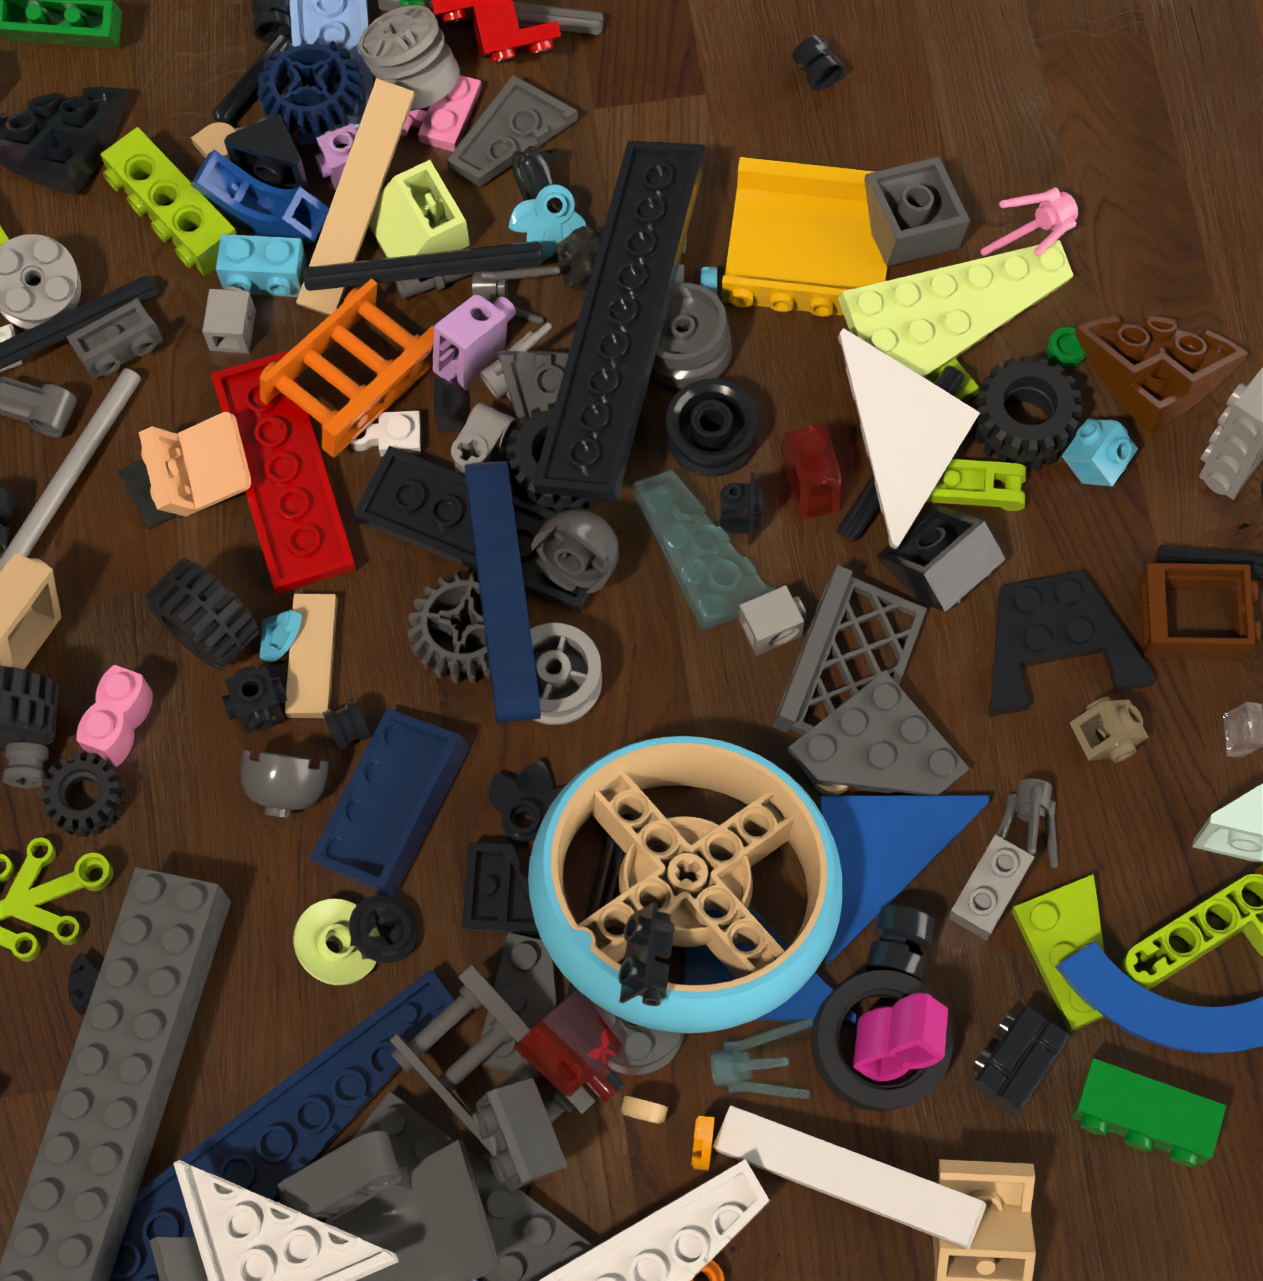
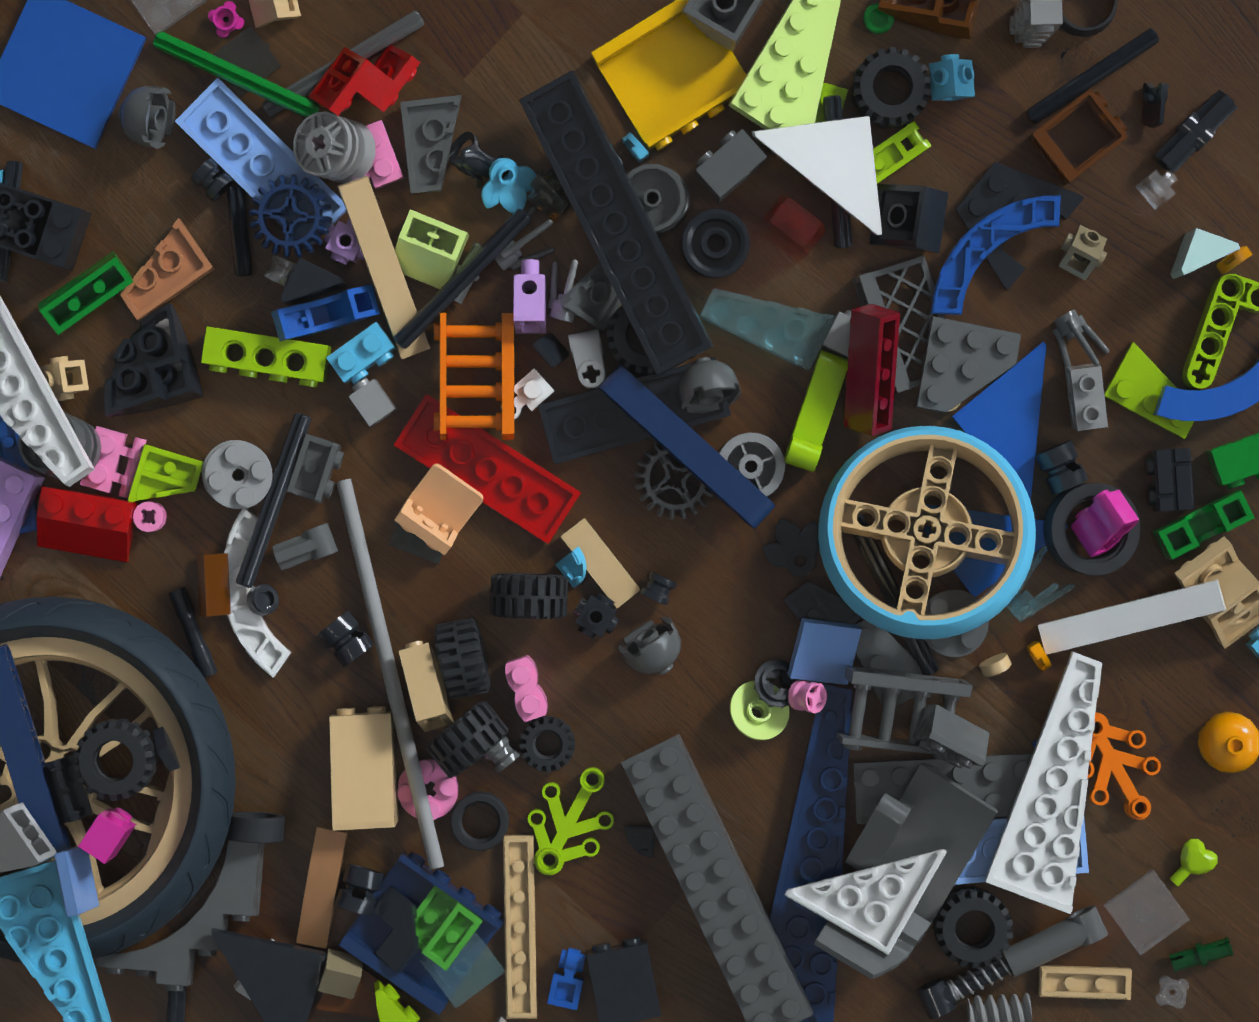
camera: 45 degrees left, 20 degrees up
tan tile [191,122,236,160] -> none
dark blue slope [309,709,470,898] -> none
clear red torso [514,990,625,1103] -> none
black hinge [618,902,675,1006] -> none
black hinge [719,472,763,545] -> none
none -> nougat wing [120,218,215,321]
none -> black tyre [434,617,490,700]
none -> dark grey brick [695,129,767,203]
none -> lime beam [784,350,848,472]
none -> medium blue tile [787,618,862,685]
none -> bright pink wheel [788,680,827,713]
none -> dark red brick [844,304,900,436]
none -> blue tile [930,195,1061,315]
none -> green arch [1152,490,1255,560]

